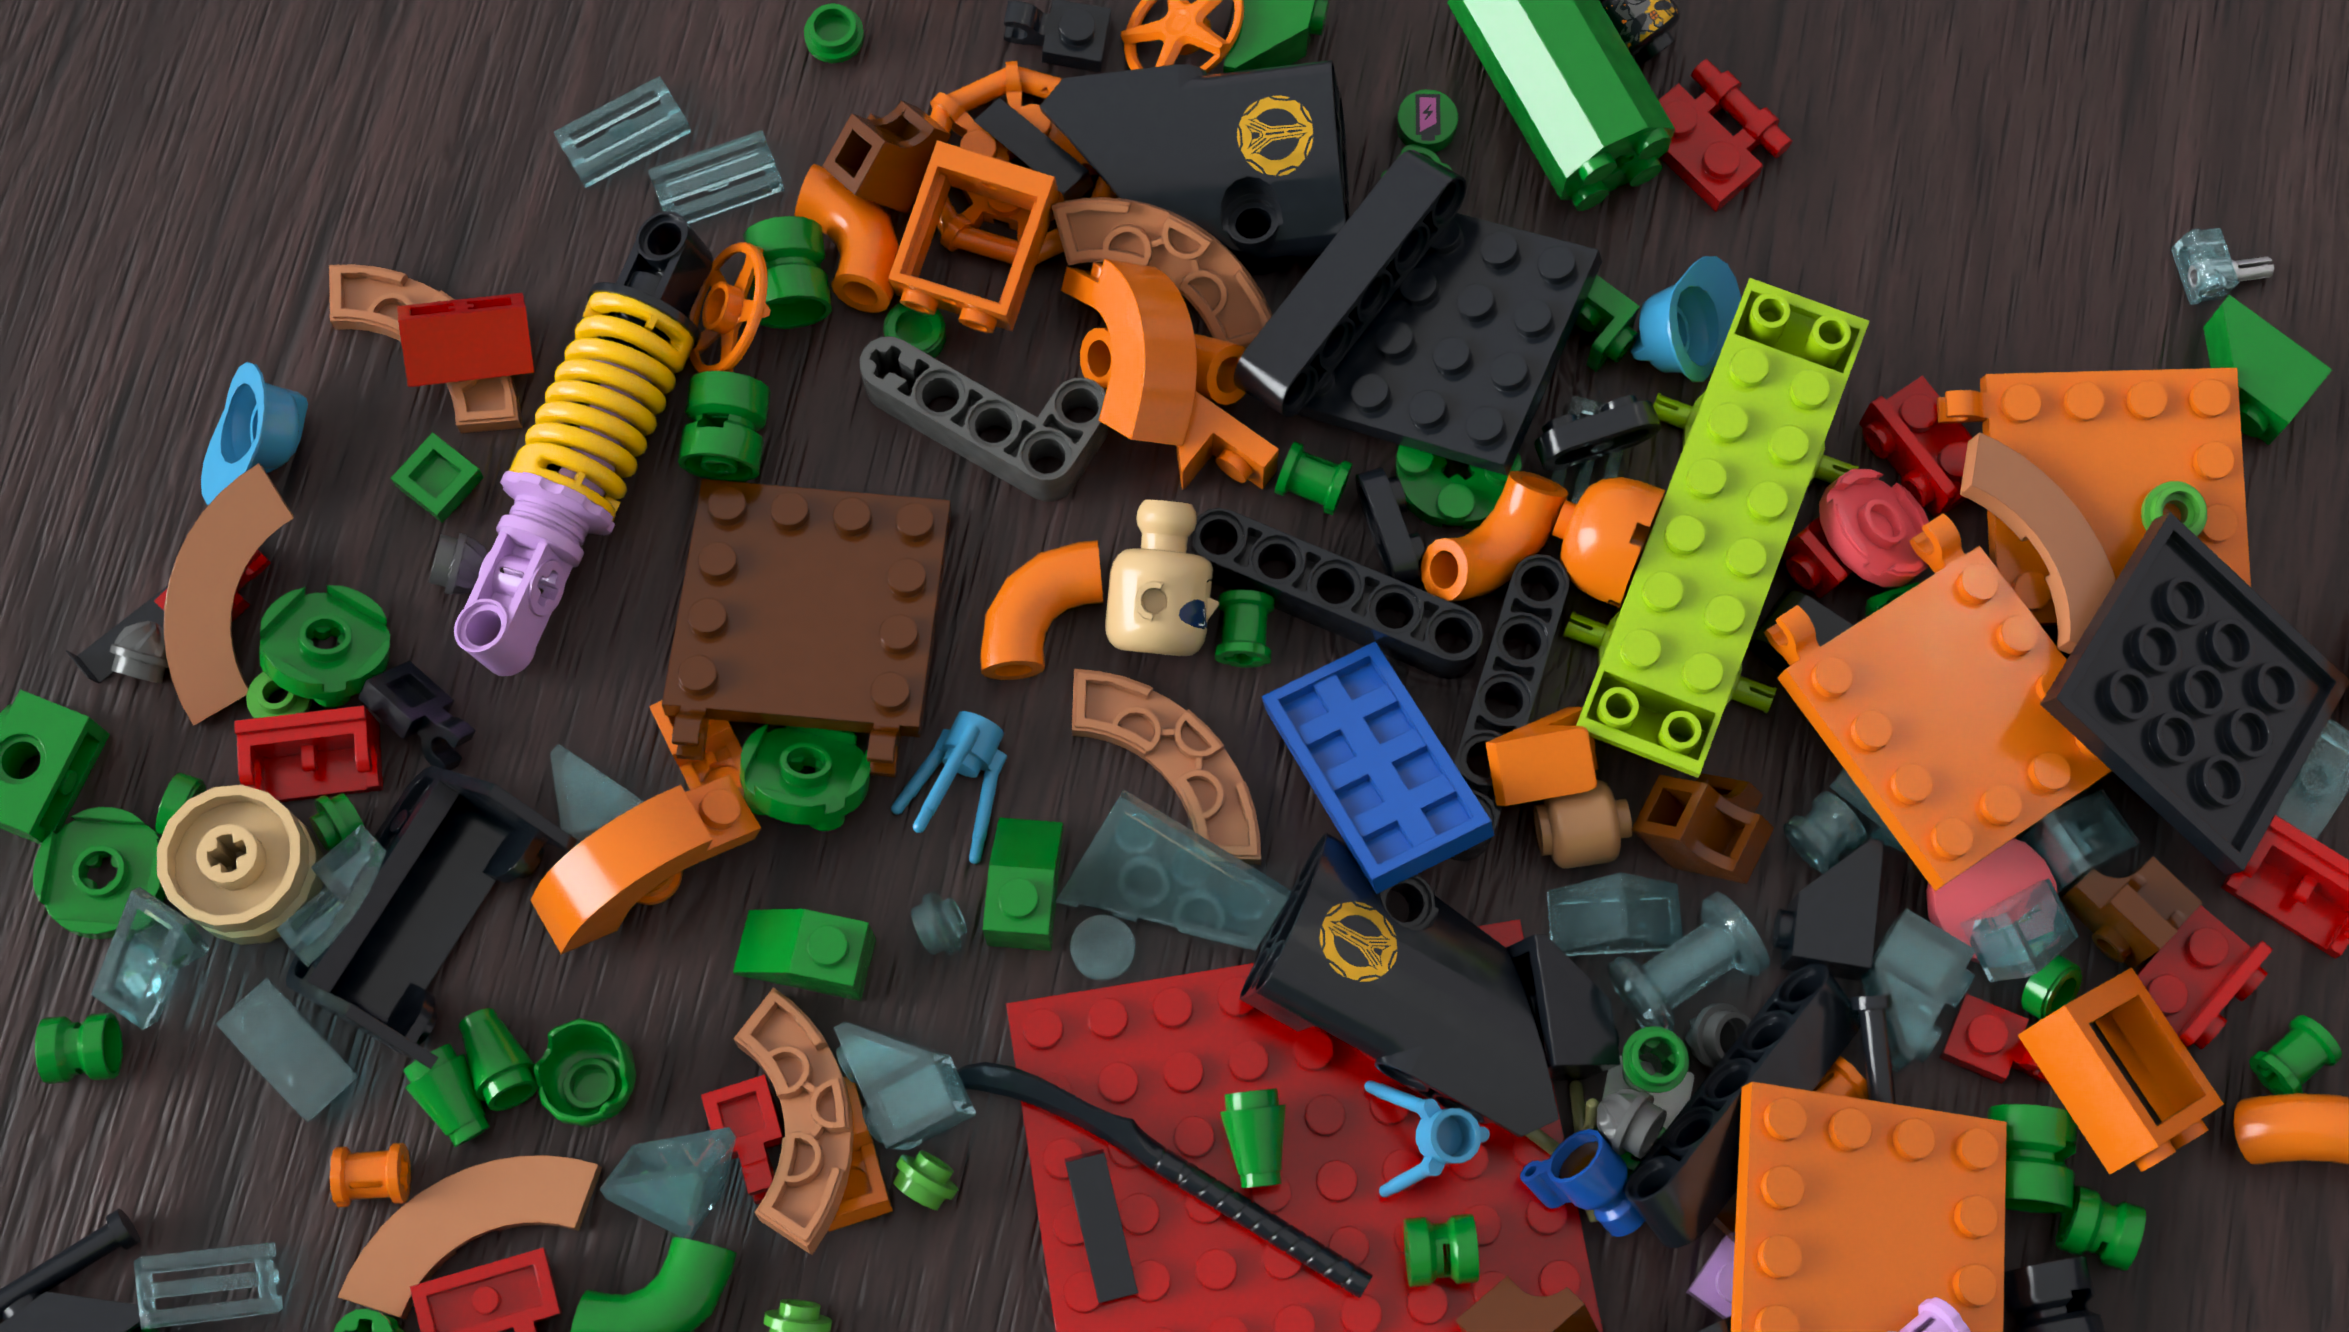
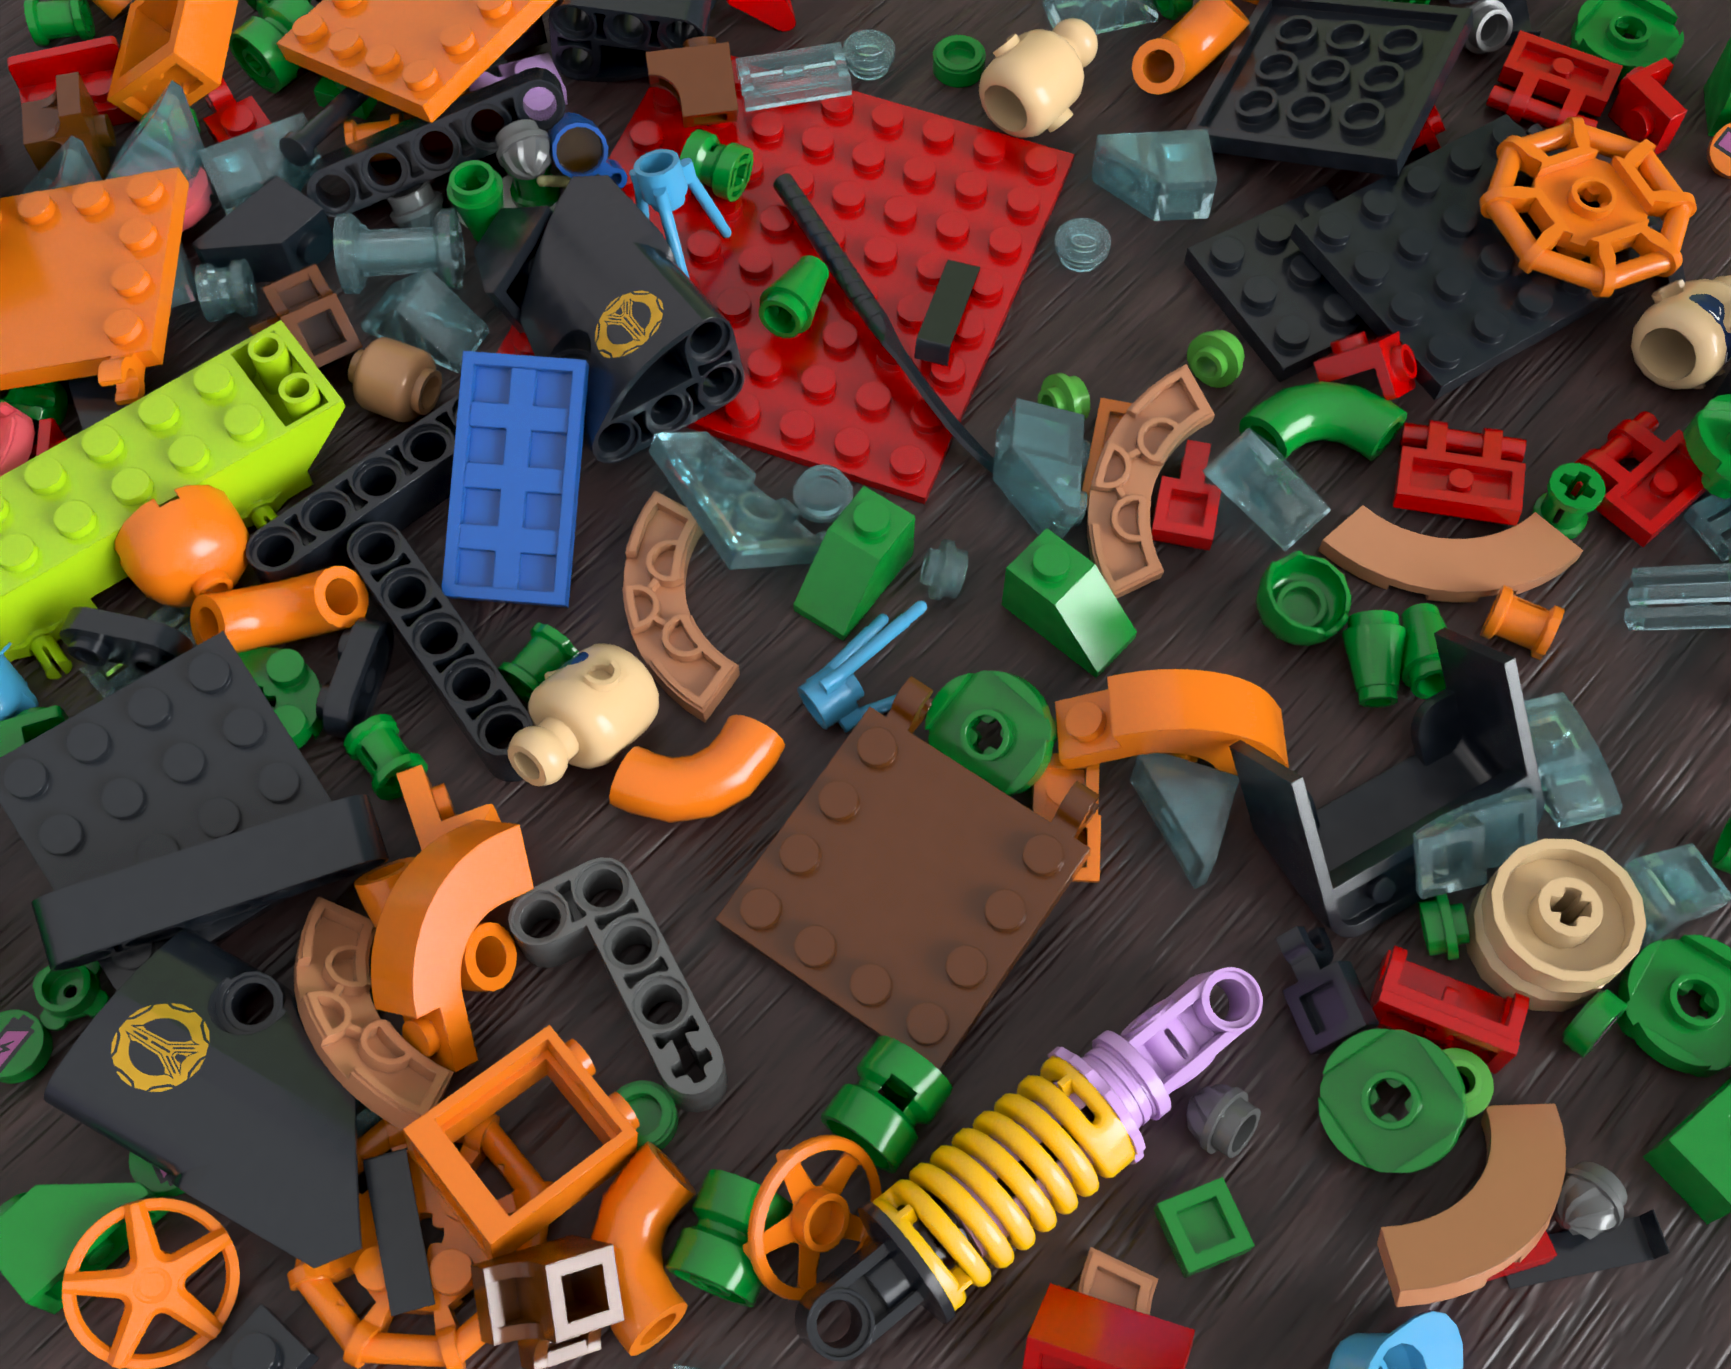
camera: 150 degrees left, 10 degrees down
orange slope [1485,707,1598,806] -> none

